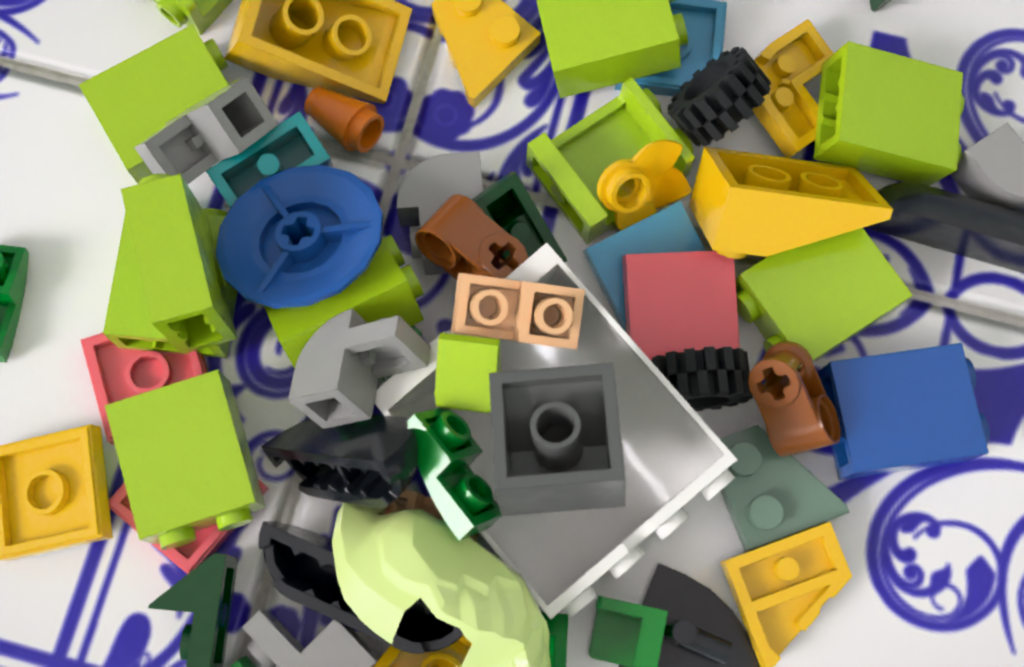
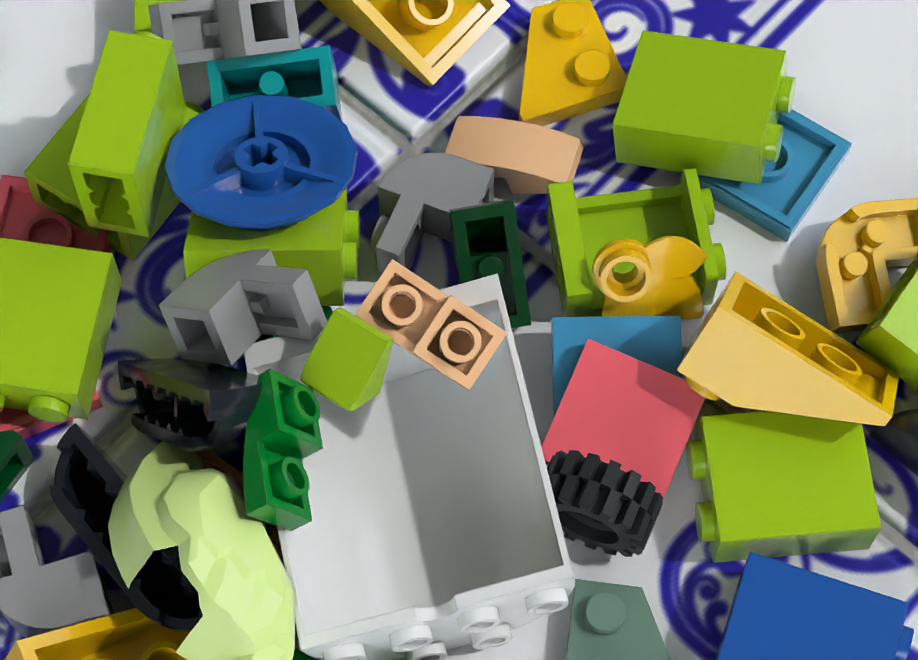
camera: 30 degrees right, 10 degrees down
orange cone [304,86,384,153] -> none
dark orange piece [415,194,528,280] -> none
dark grey slope [489,363,625,516] -> none
black tyre [667,47,771,147] -> none
dark orange piece [748,341,841,457] -> none
none -> light nougat slope [444,116,584,194]

